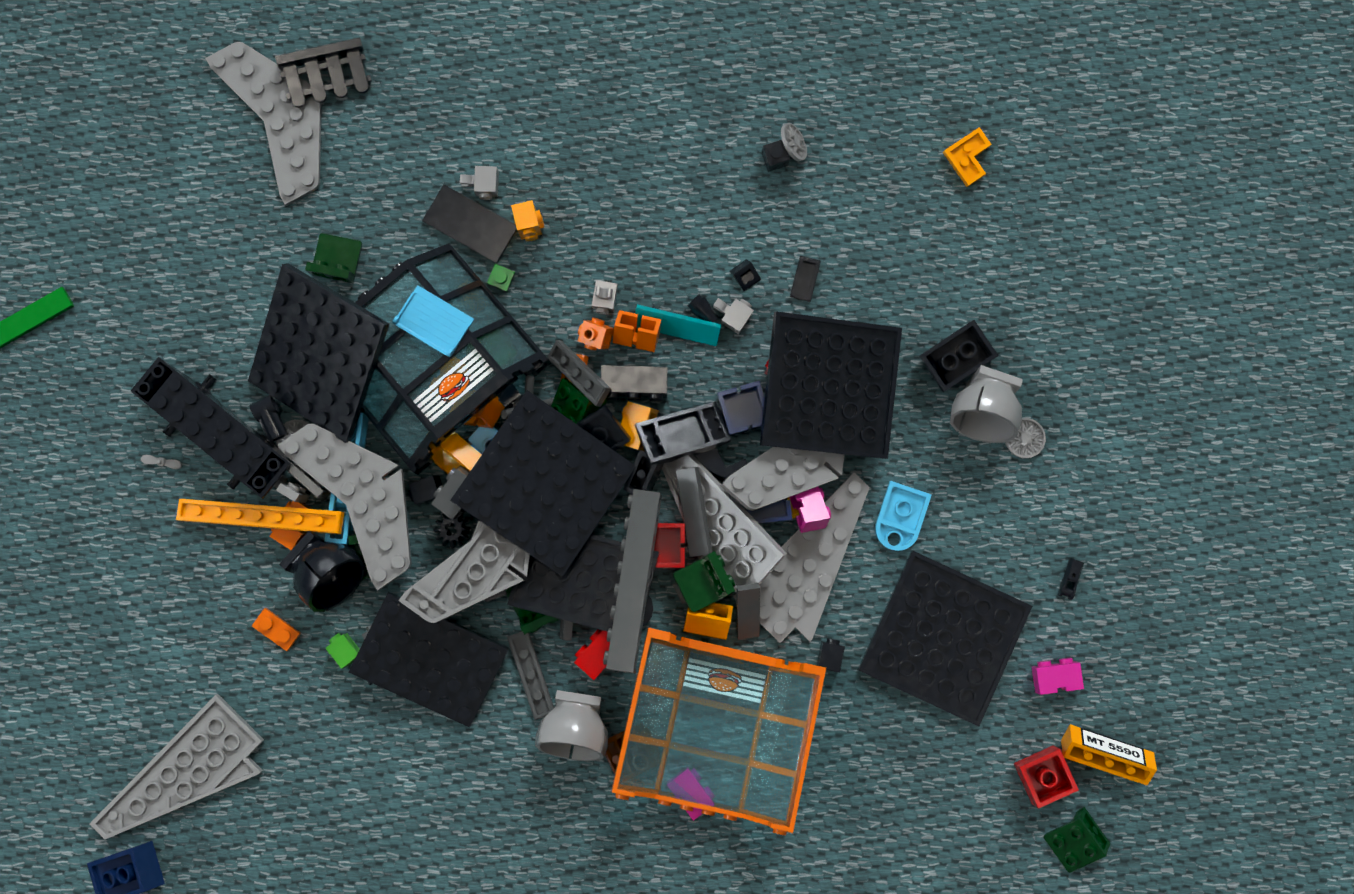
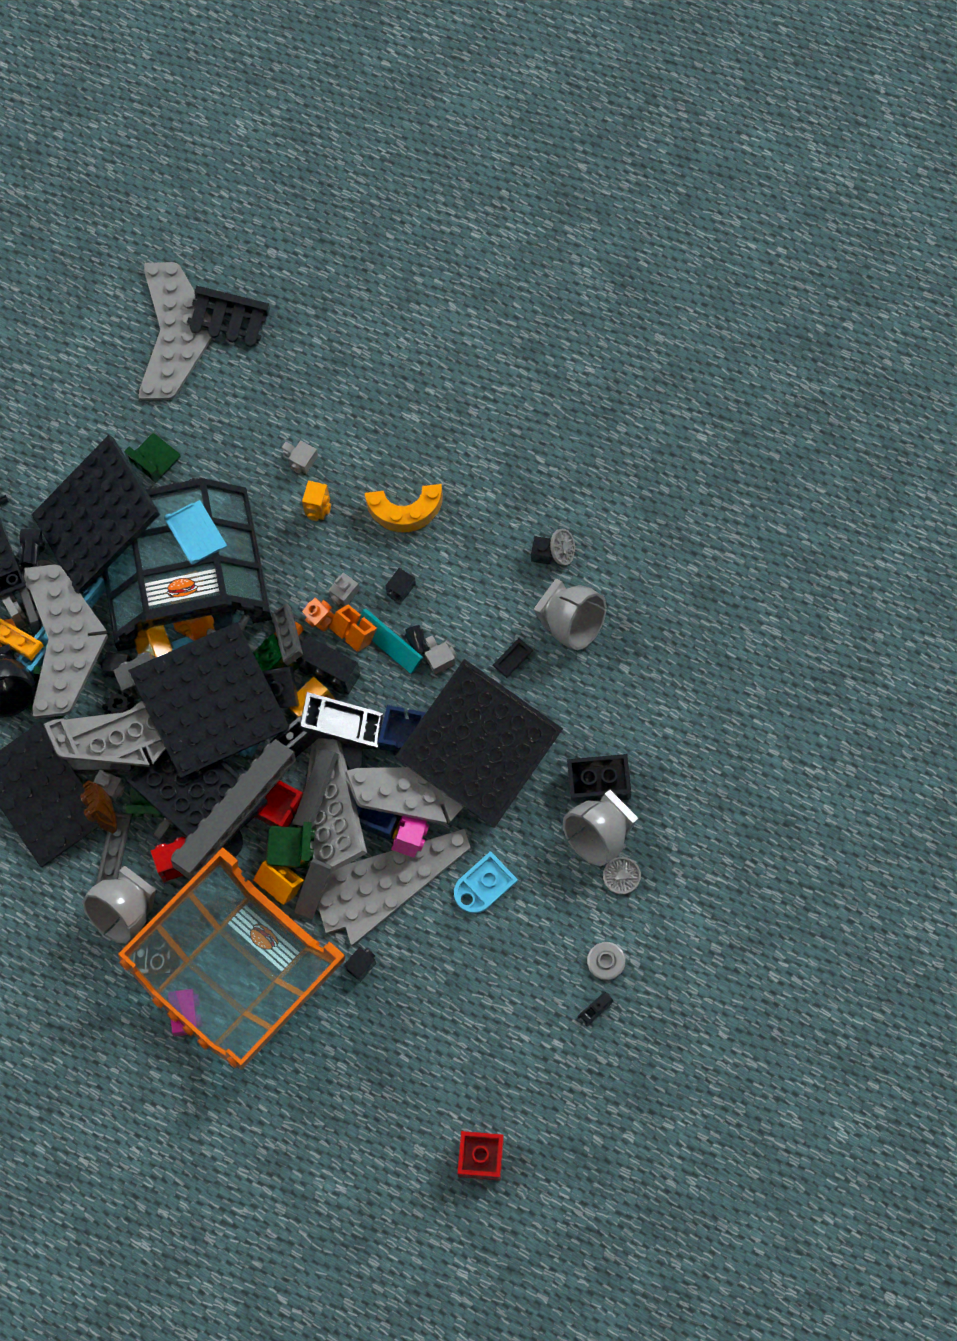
camera: 35 degrees right, 15 degrees down
black tile [422,184,517,264] -> none
green plate [487,264,515,292] -> none
black slope [730,259,761,291] -> none
black plate [858,550,1033,726] -> none
light orange plate [943,127,992,187] -> none
dark pink brick [1032,658,1084,695] -> none
dark green bracket [1044,807,1111,873] -> none
light orange brick [1061,724,1157,786] -> none
none -> reddish brown slope [80,780,117,834]
none -> light grey brick [94,770,125,801]
none -> light orange brick [364,484,443,532]
none -> black brick [385,568,416,602]
none -> light grey plate [534,579,607,650]
none -> light grey wheel [587,942,625,980]

